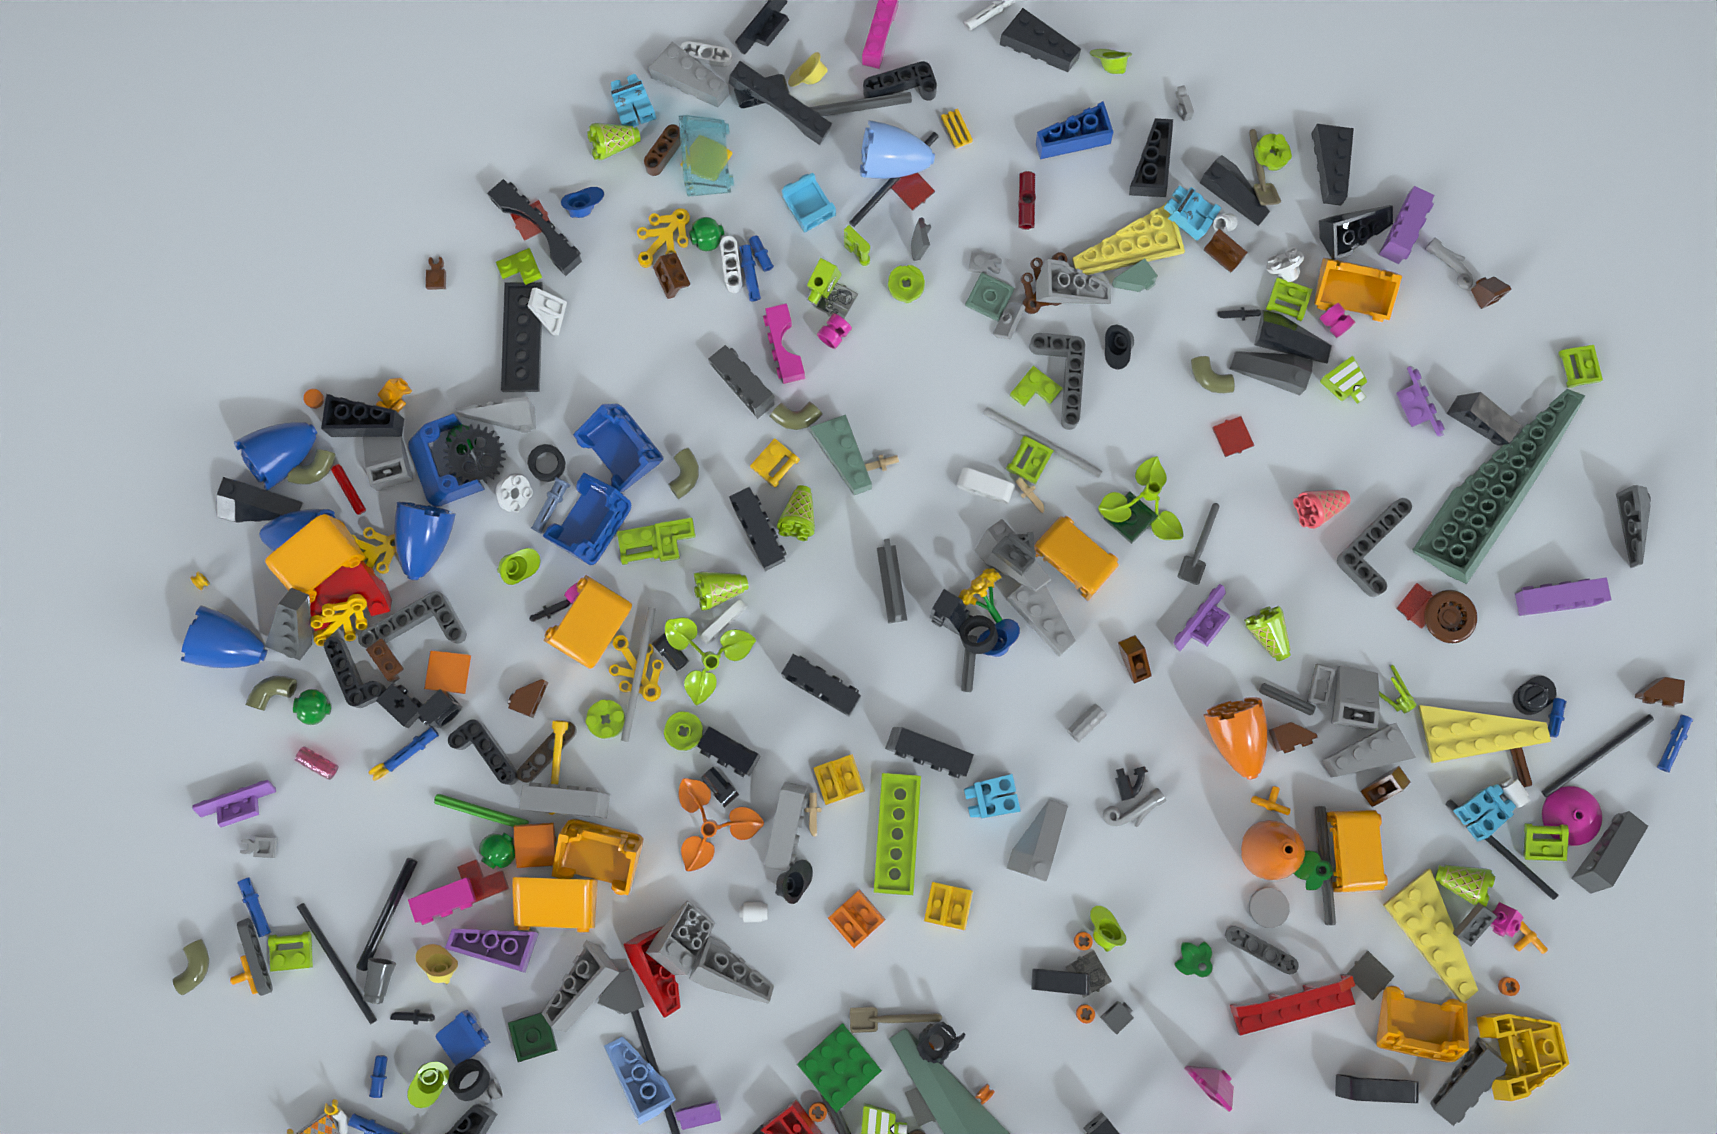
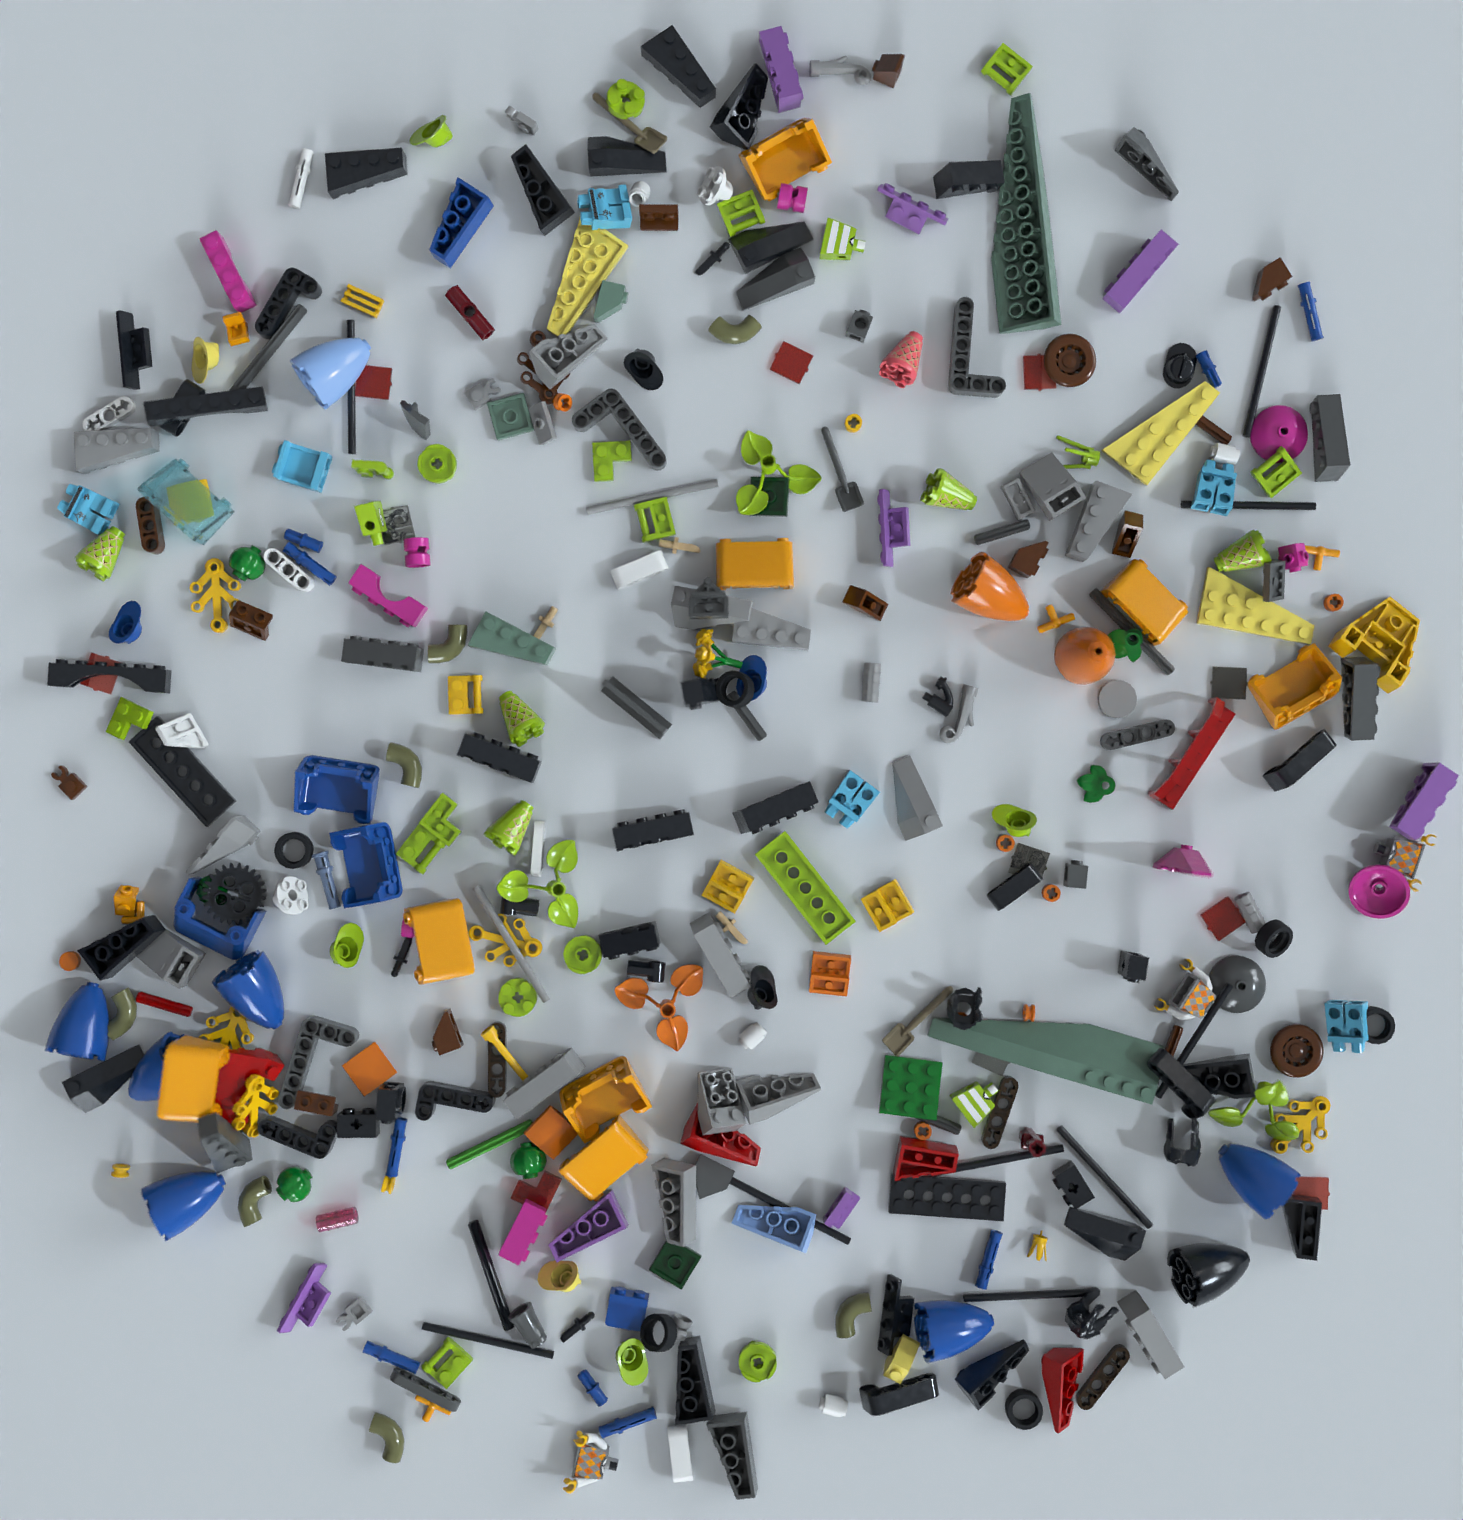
camera: 45 degrees left, 10 degrees up
none -> light orange bracket [222,312,250,346]
none -> orange bush [553,393,572,412]
none -> yellow bush [845,414,862,433]
none -> dark grey brick [846,310,873,343]

